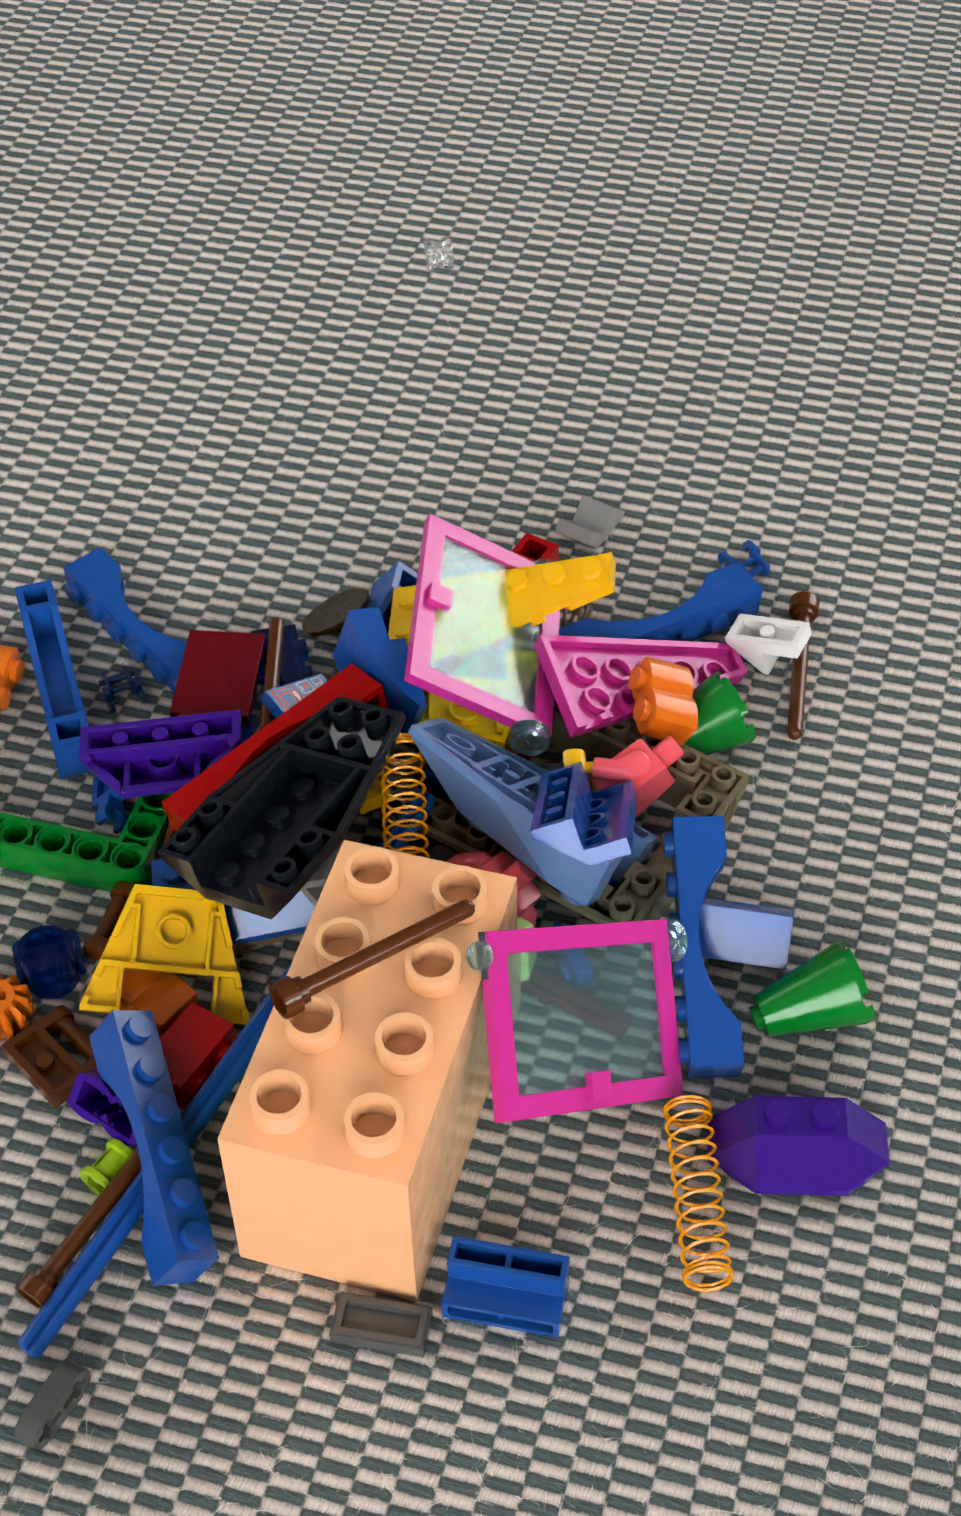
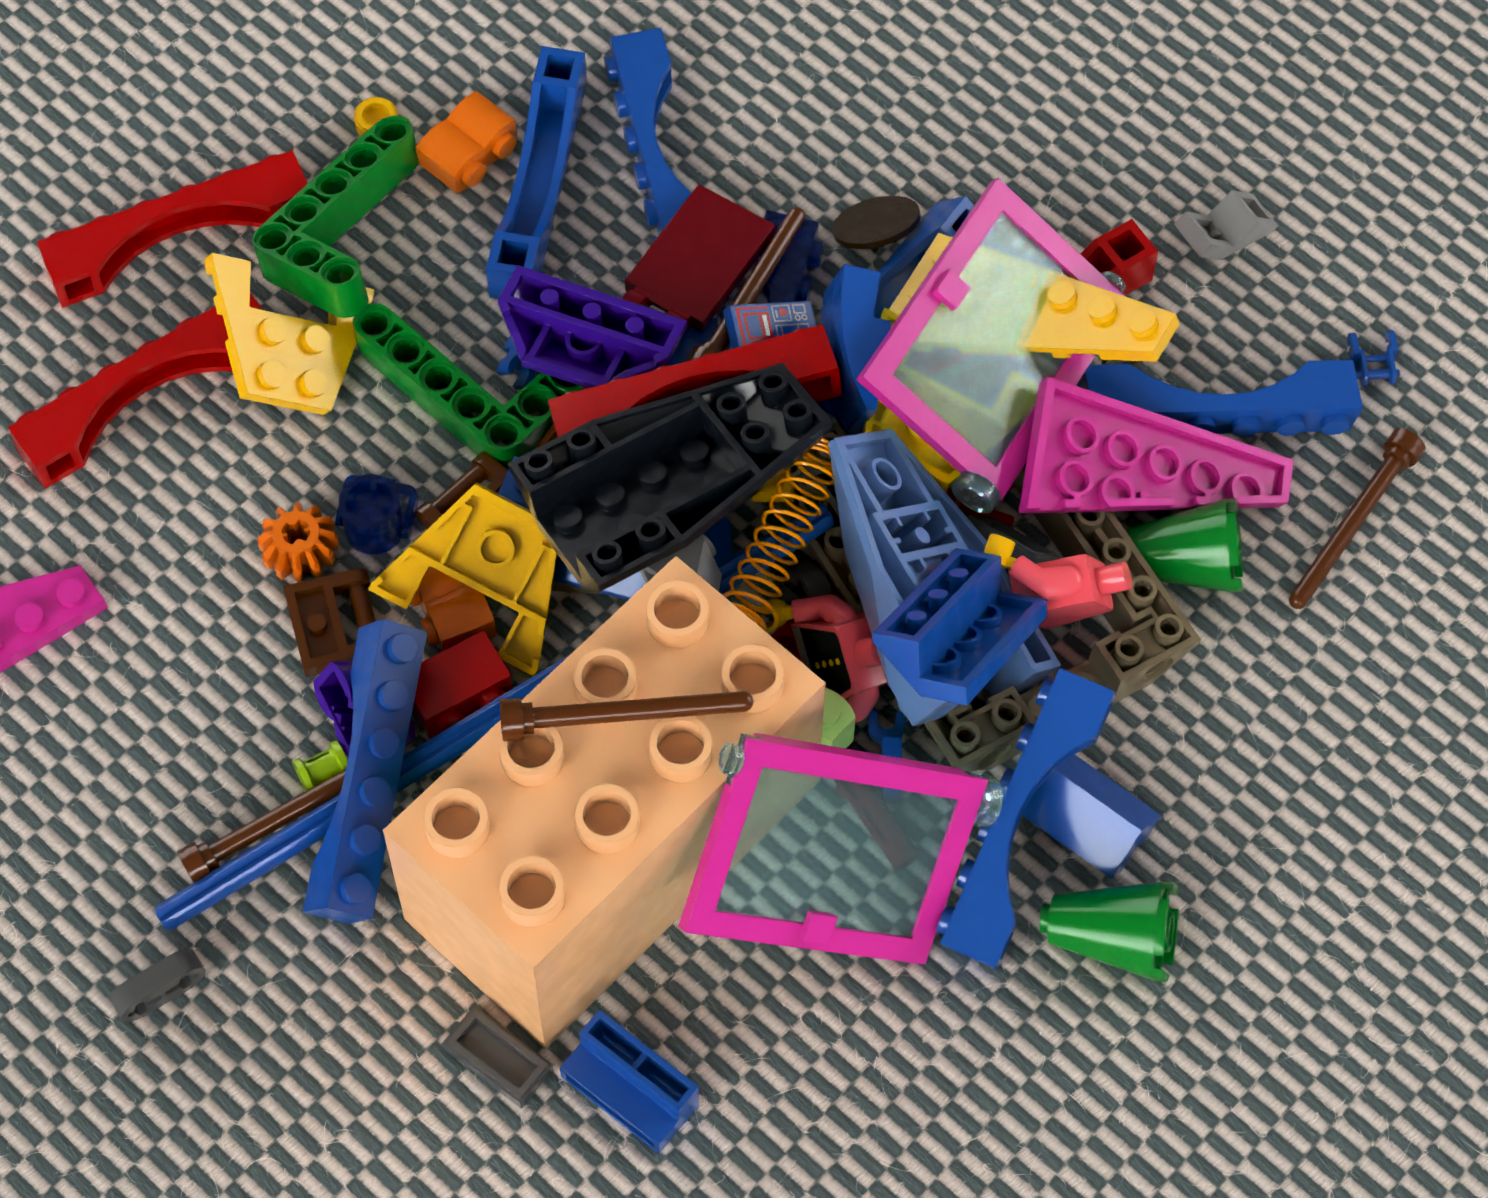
camera: 25 degrees right, 15 degrees up
dark blue piece [98,665,147,713] -> none
orange brick [629,656,698,745] -> none
light orange piece [663,1095,734,1292] -> none
dark purple wedge [706,1096,890,1196] -> none
white slope [725,614,812,675] -> none

